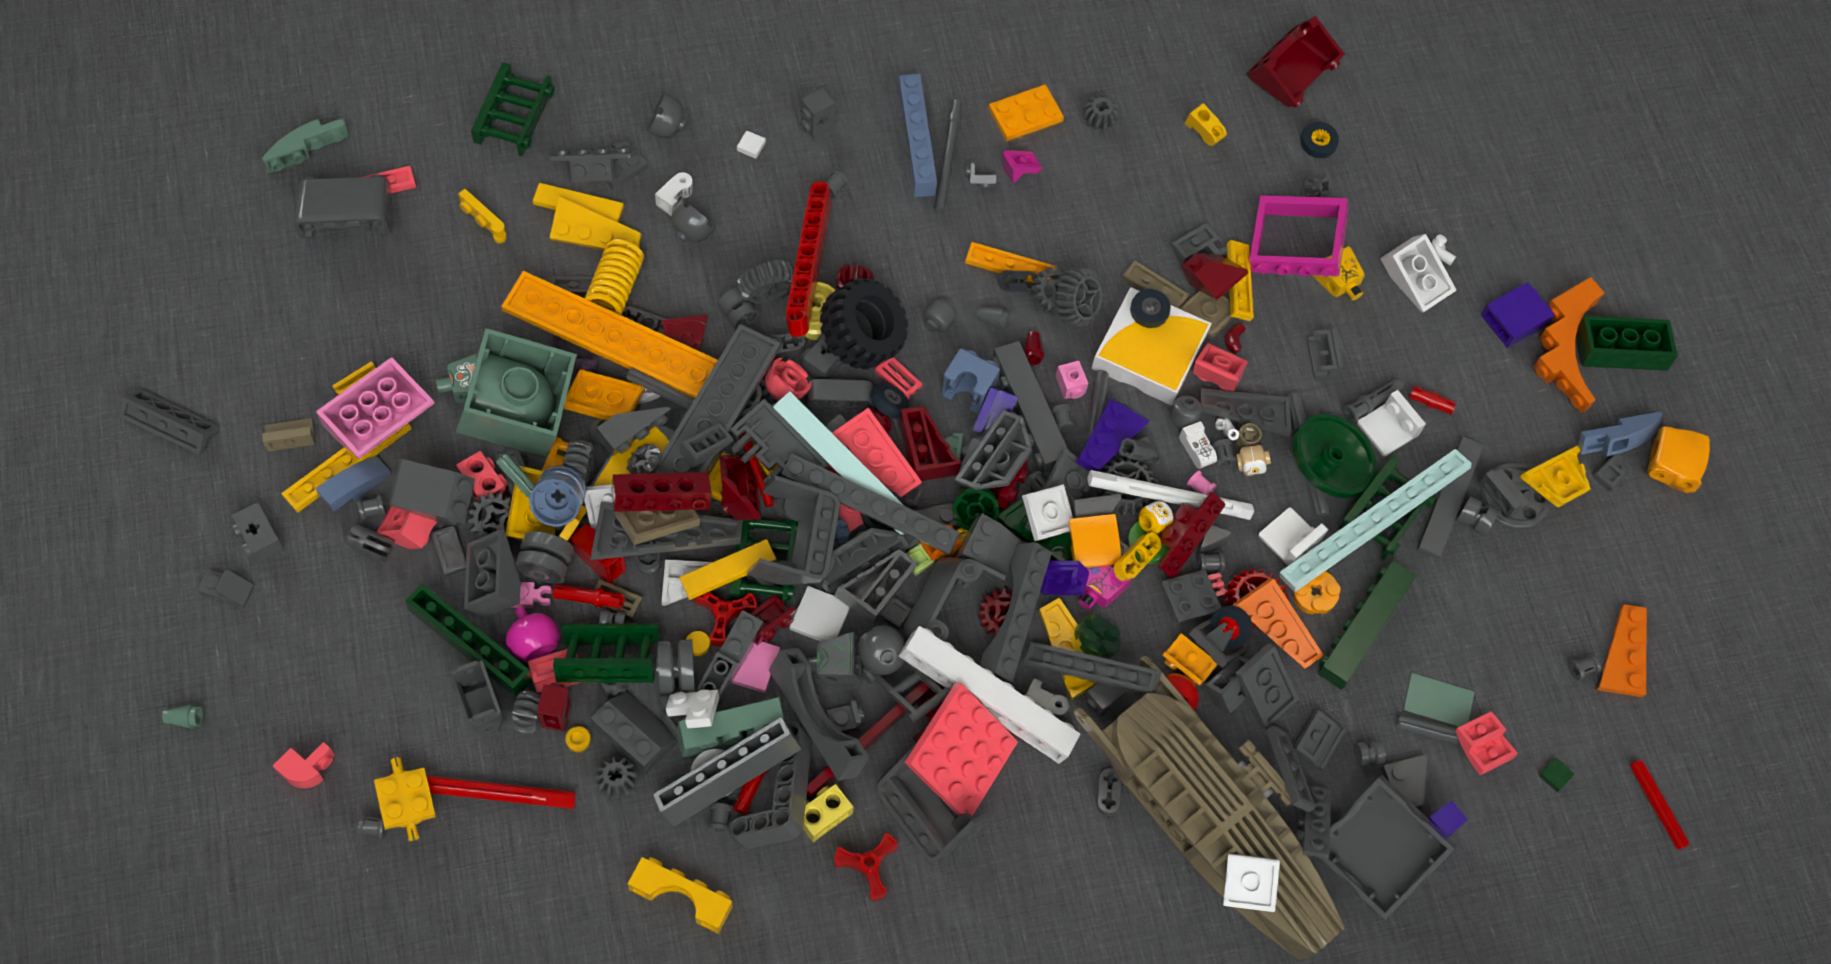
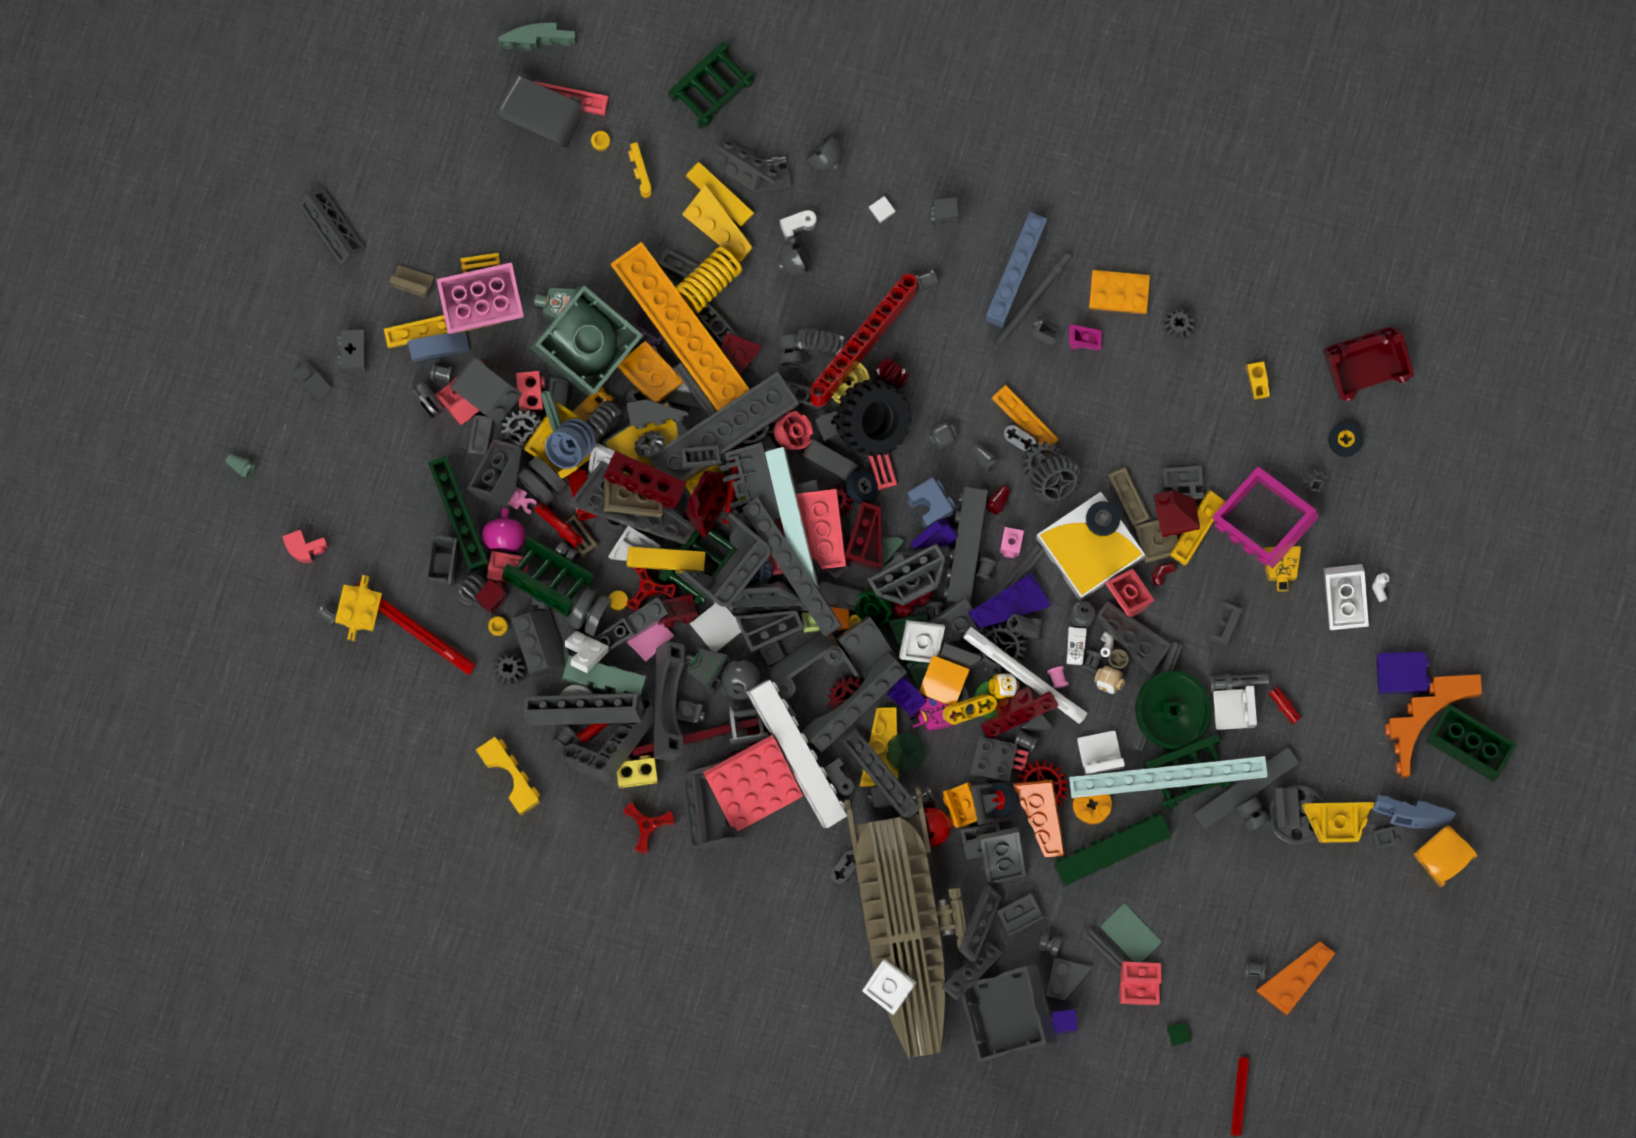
camera: 40 degrees right, 15 degrees up
none -> yellow tile [591,131,610,151]

